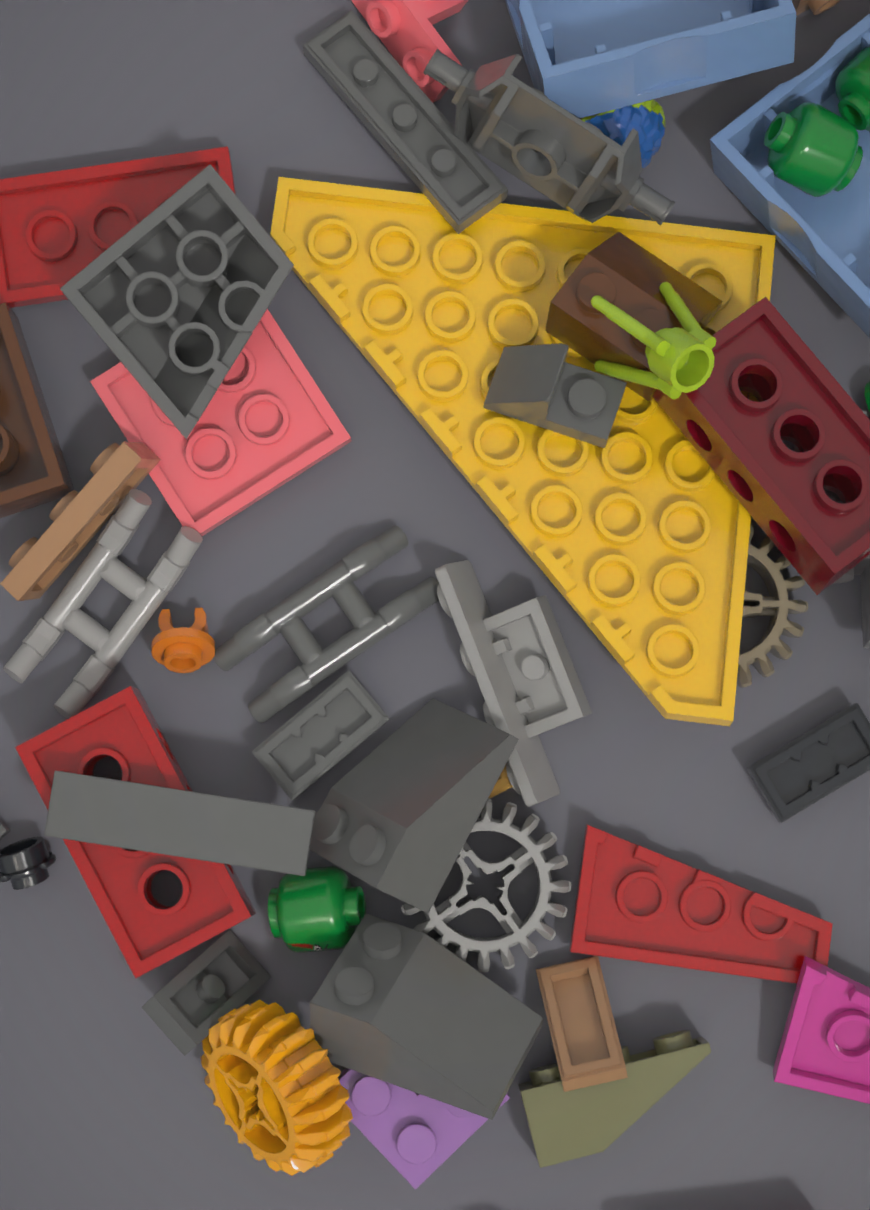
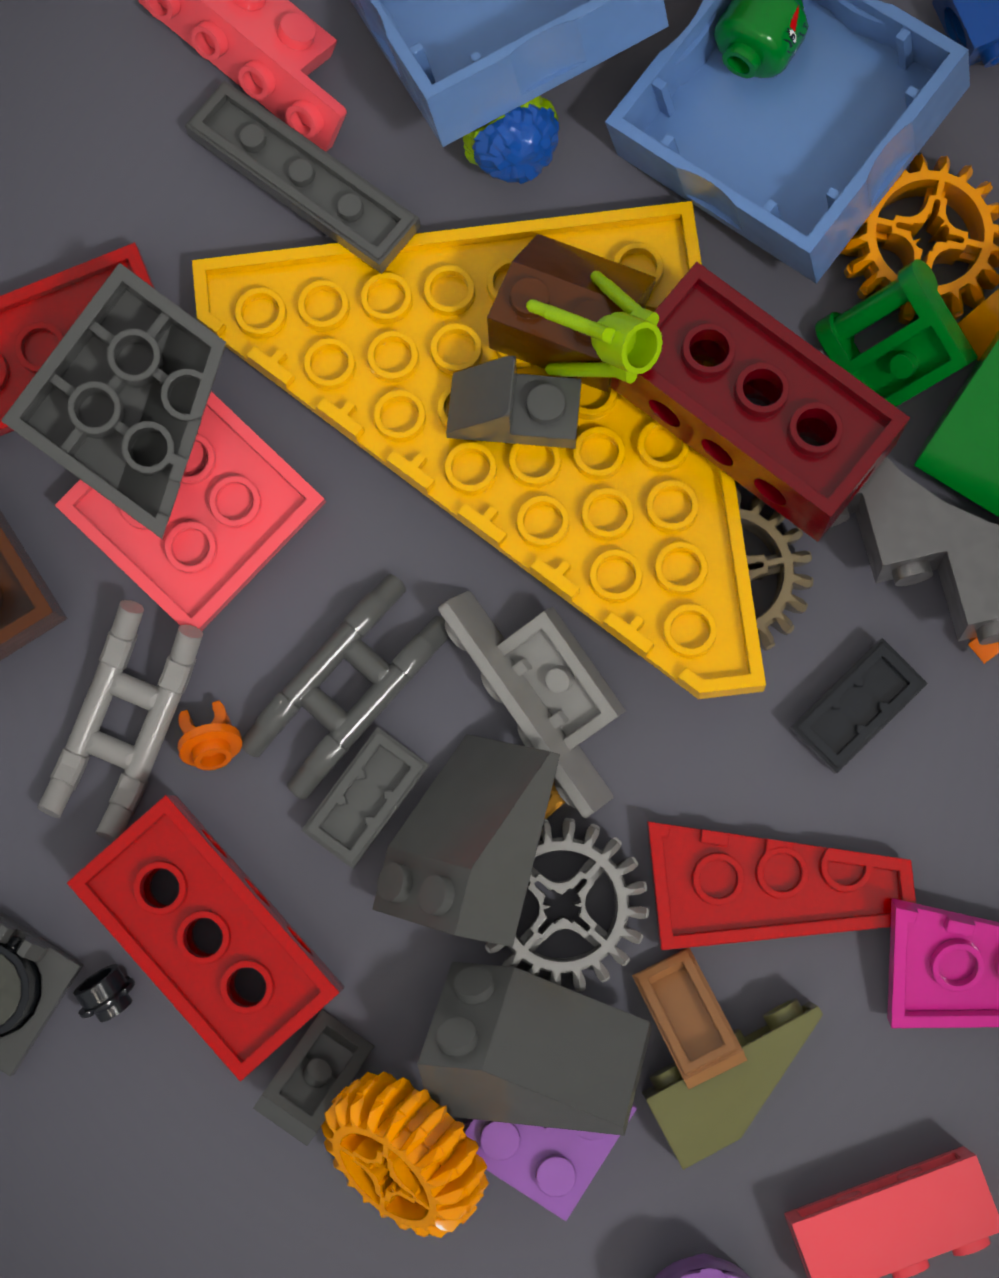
camera: 10 degrees left, 0 degrees up
medium nougat plate [0,441,161,601] -> none
dark grey tile [44,770,316,876] -> none
green head [268,866,366,953] -> none
dark grey plate [423,49,675,225] -> none
green head [764,102,863,197] -> none

